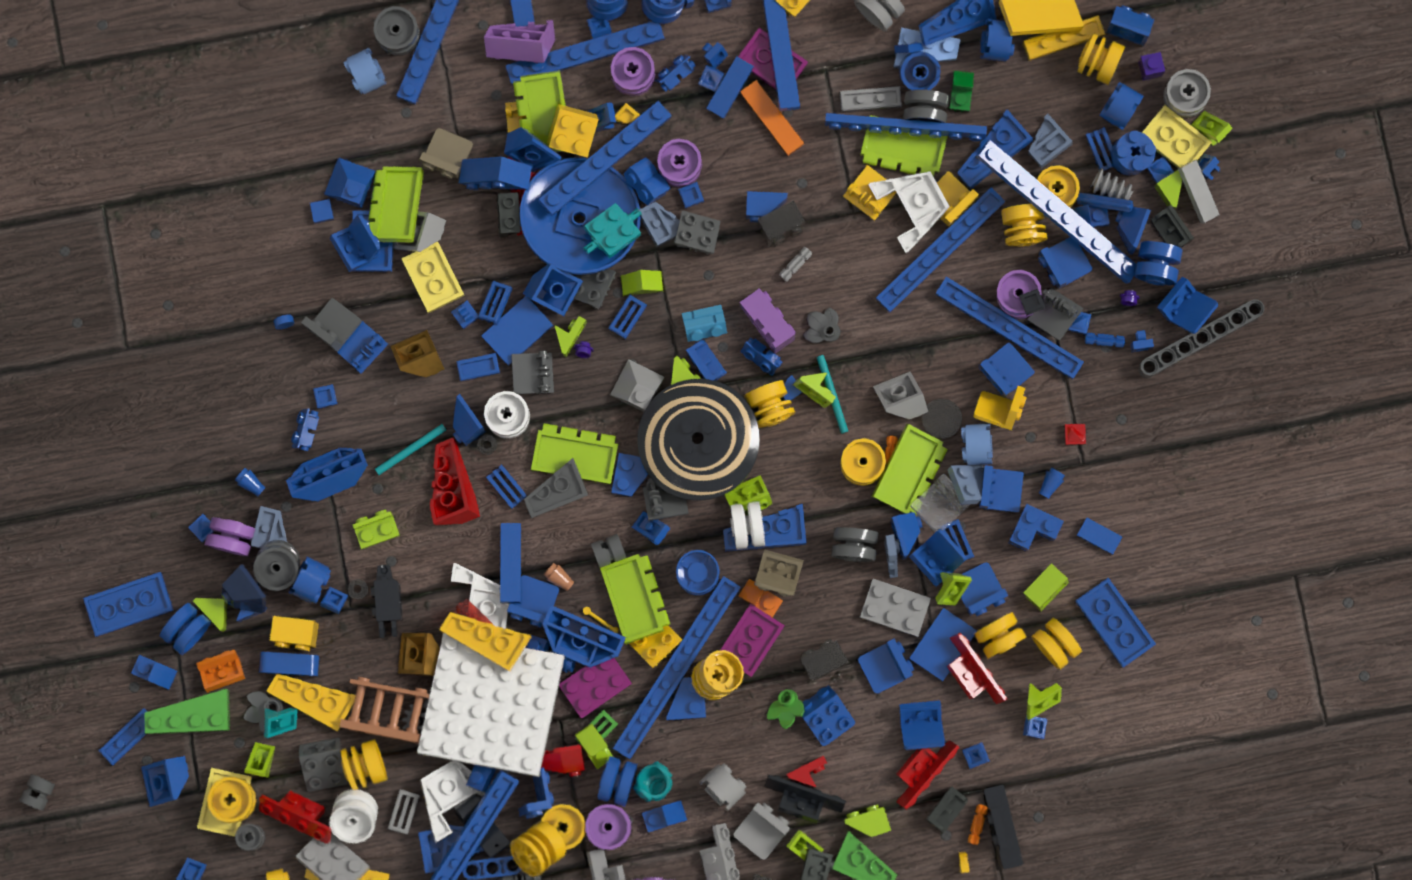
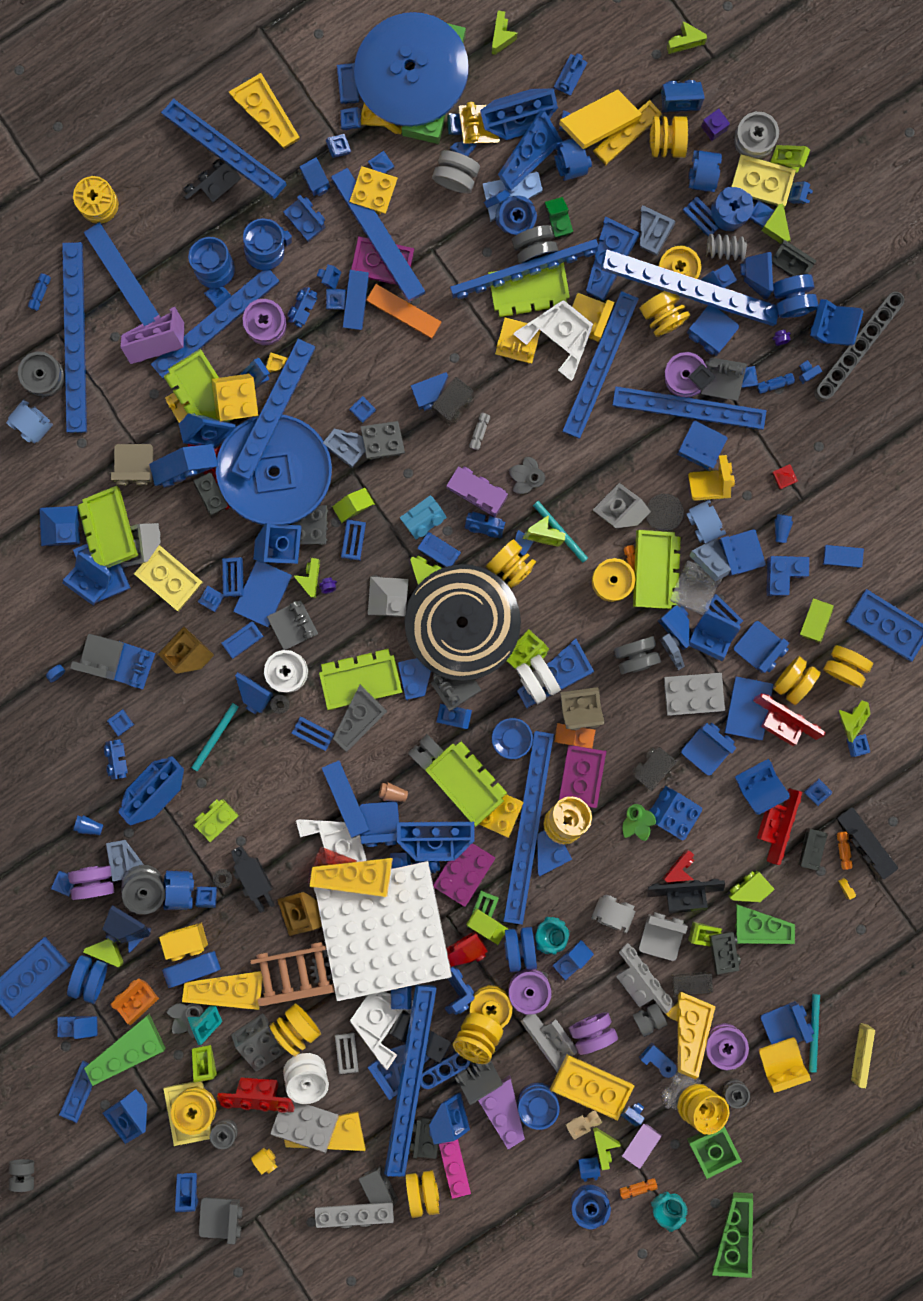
camera: 25 degrees left, 5 degrees up
blue tile [310,199,334,224] -> none
red wedge [430,437,480,525] -> none
teal plate [583,203,642,259] -> none
yellow hinge [583,607,619,634] -> none
blue brick [624,157,670,205] -> none
medium lavender wheel [657,139,702,188] -> none
light grey tile [840,87,901,112] -> none
lime slope [935,572,972,606] -> none
blue axle [1076,193,1134,212] -> none
light grey tile [1178,160,1220,223] -> none

